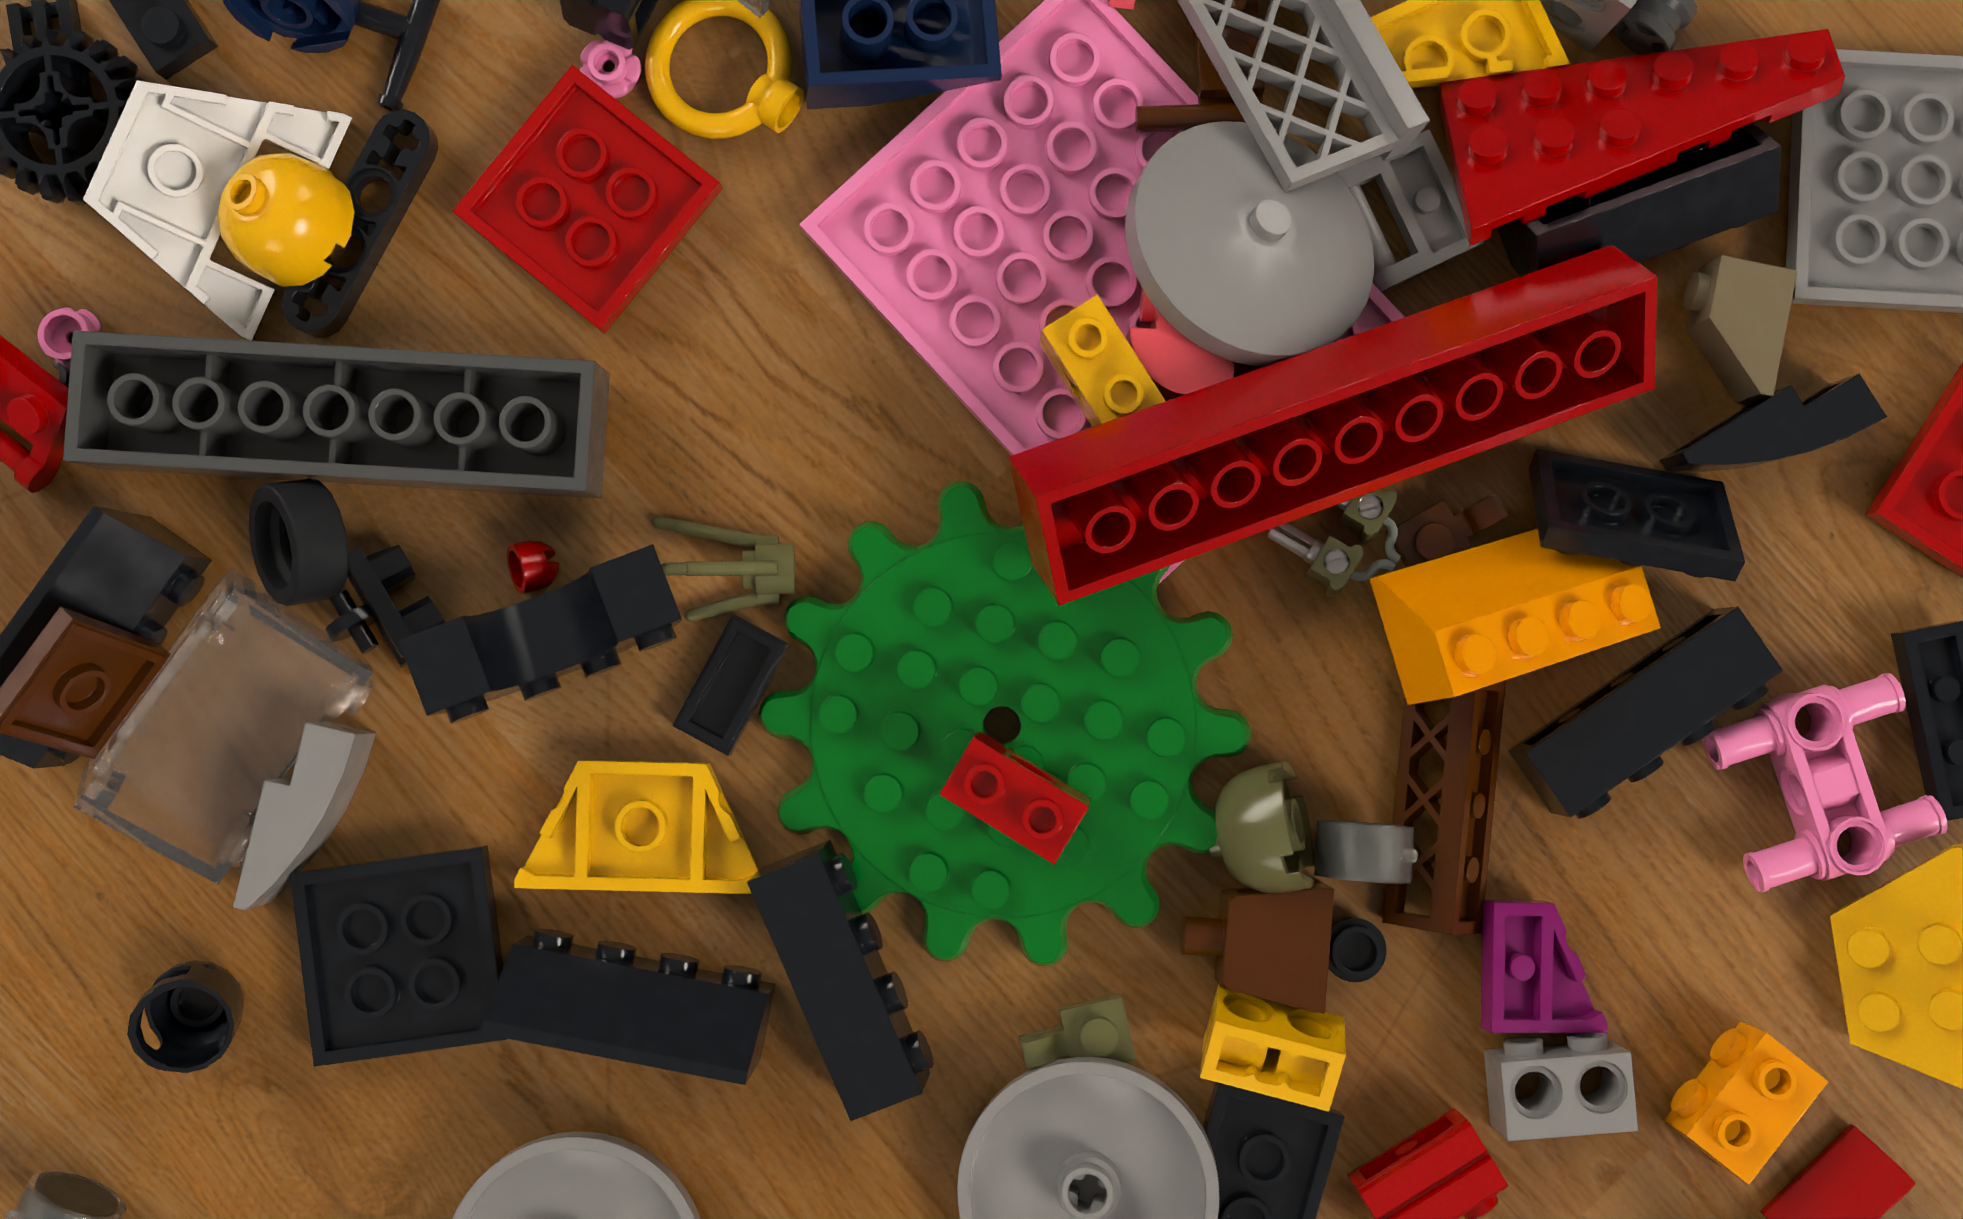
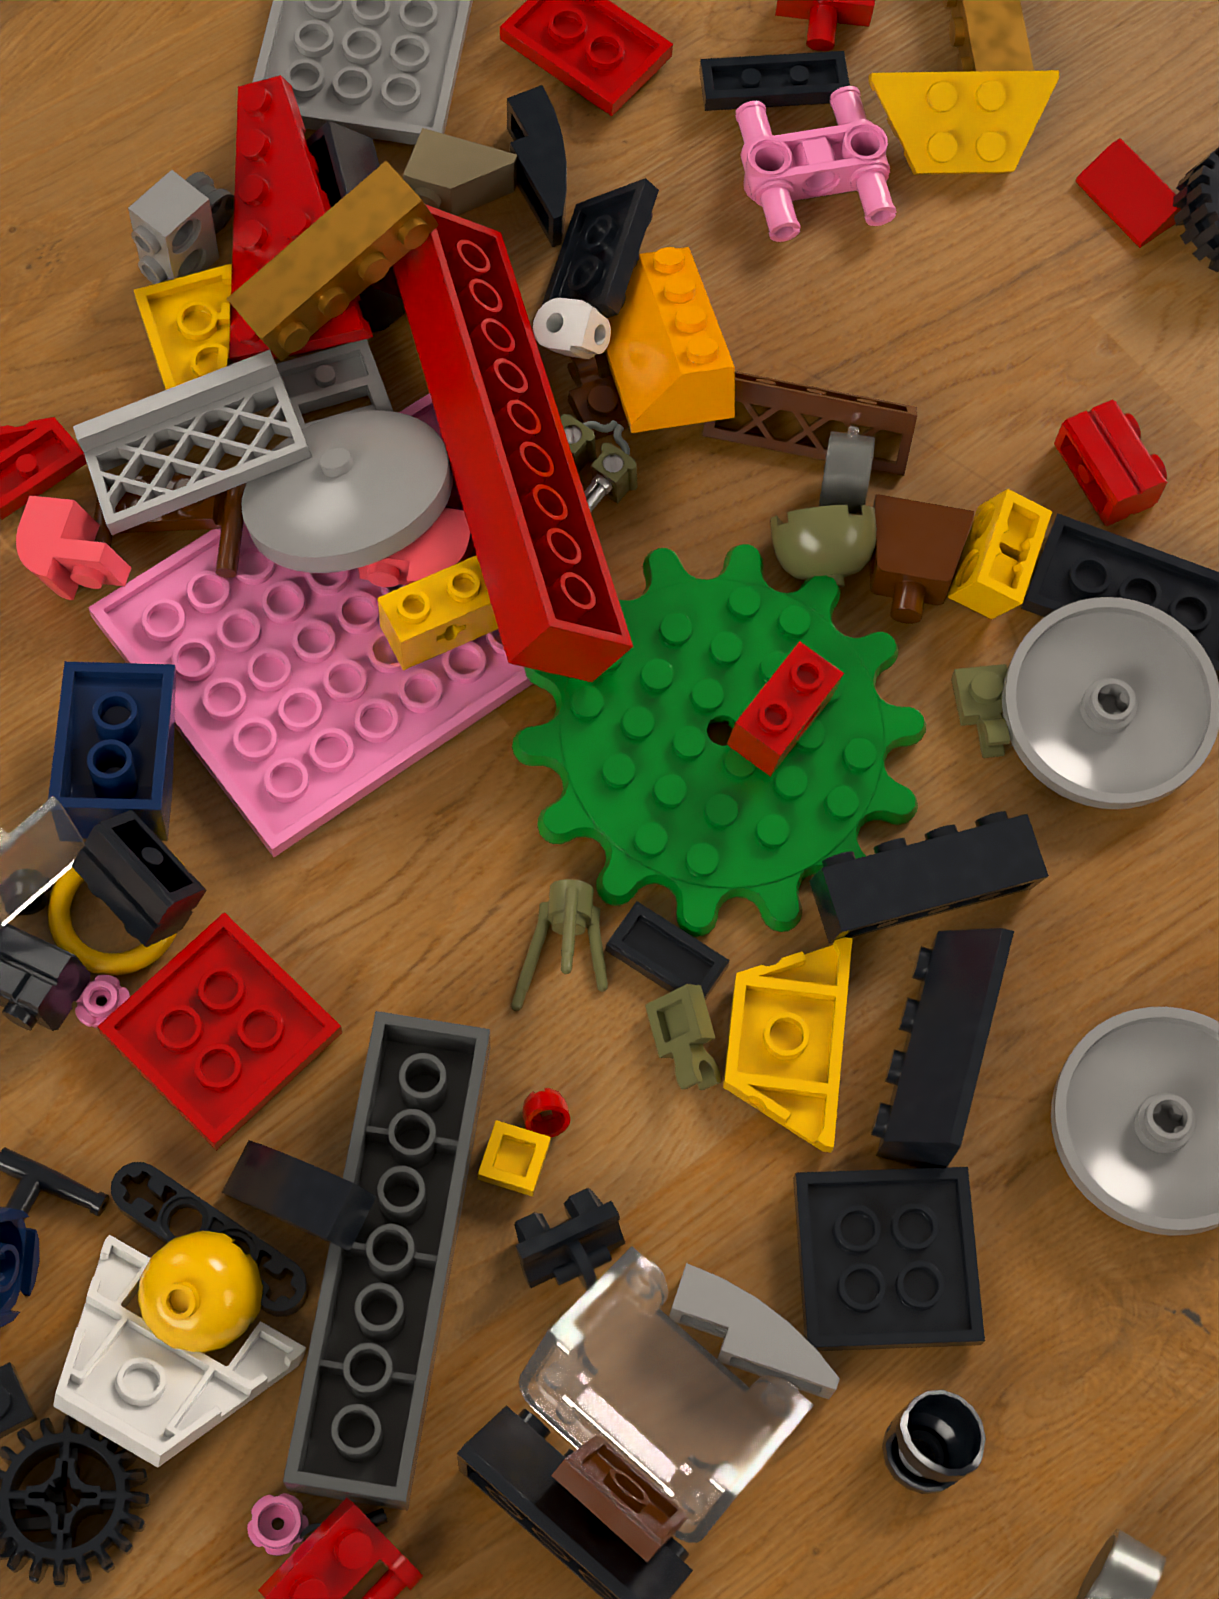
camera: 90 degrees left, 20 degrees down
black tyre [249,478,349,606] -> none
black brick [398,544,682,724] -> none
black plate [1328,917,1387,982] -> none
magenta wing [1480,900,1607,1033] -> none
light grey brick [1484,1033,1638,1141] -> none
black brick [1508,606,1783,819] -> none
light orange brick [1664,1021,1829,1185] -> none
none -> black brick [72,810,207,947]
none -> black slope [222,1140,376,1252]
none -> pearl gold brick [227,161,439,362]
none -> yellow plate [478,1120,551,1197]
none -> white piece [533,298,611,359]
none -> olive plate [645,984,721,1090]

